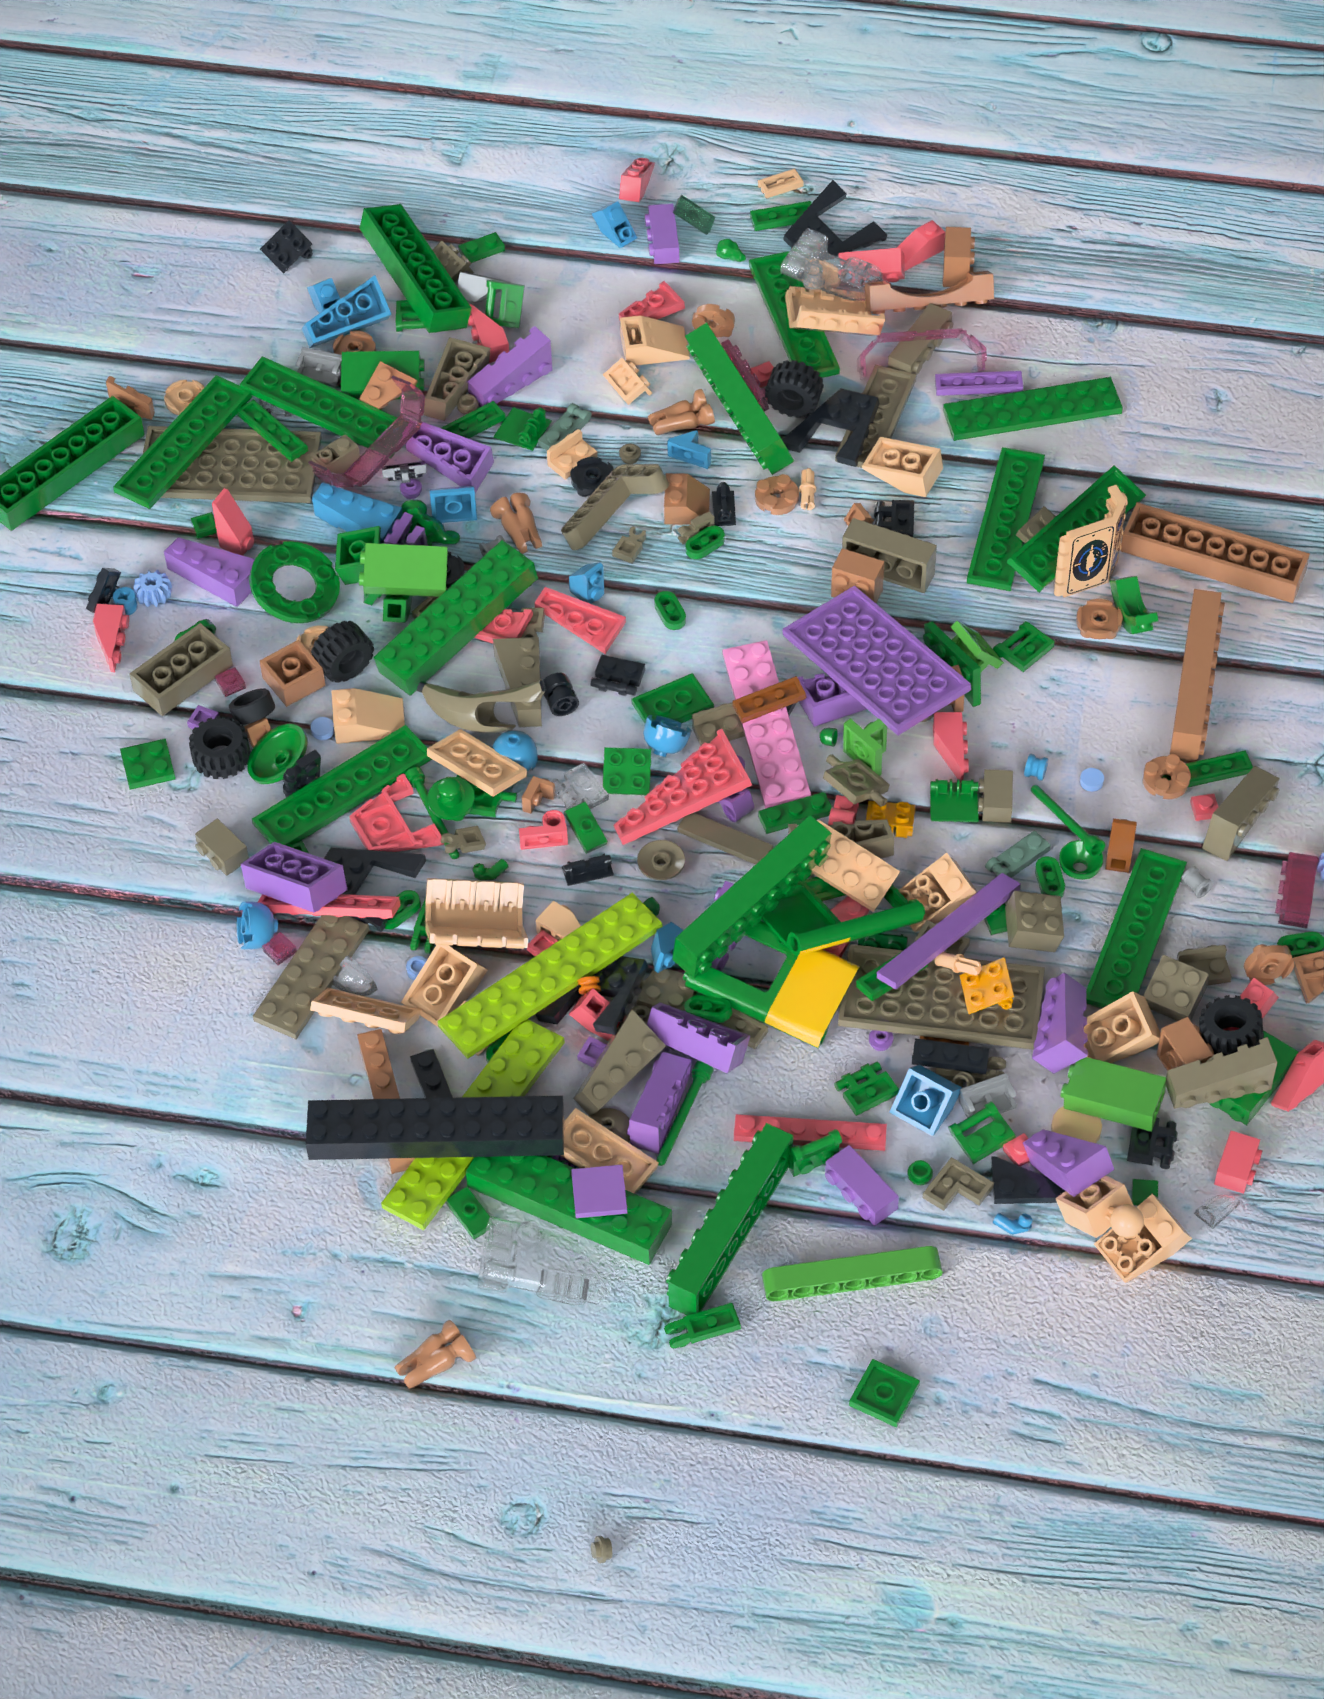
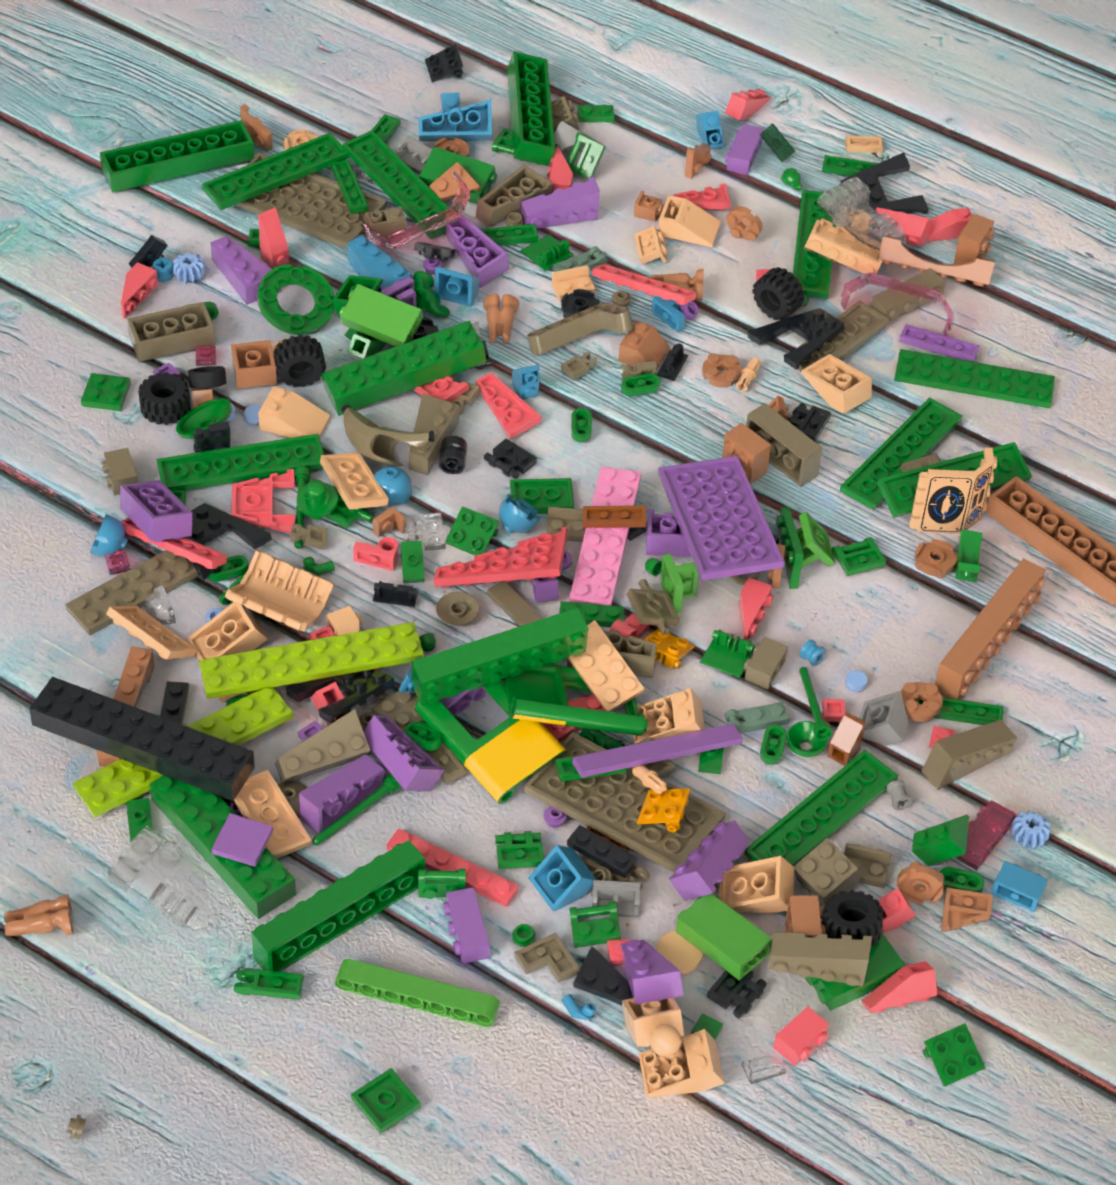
camera: 20 degrees right, 5 degrees down
orange bush [577,976,601,995] -> none
green brick [685,322,794,475] -> none
clear pink plate [721,339,769,412] -> none
dark tan brick [1005,891,1064,952] -> none
none -> green plate [372,114,401,144]
none -> coral plate [592,264,696,305]
none -> nougat brick [634,191,664,222]
none -> medium lavender plate [680,301,698,320]
none -> nougat wing [685,143,711,179]
none -> coral plate [822,699,846,722]
none -> light grey slope [859,691,909,746]
none -> green slope [912,814,969,866]

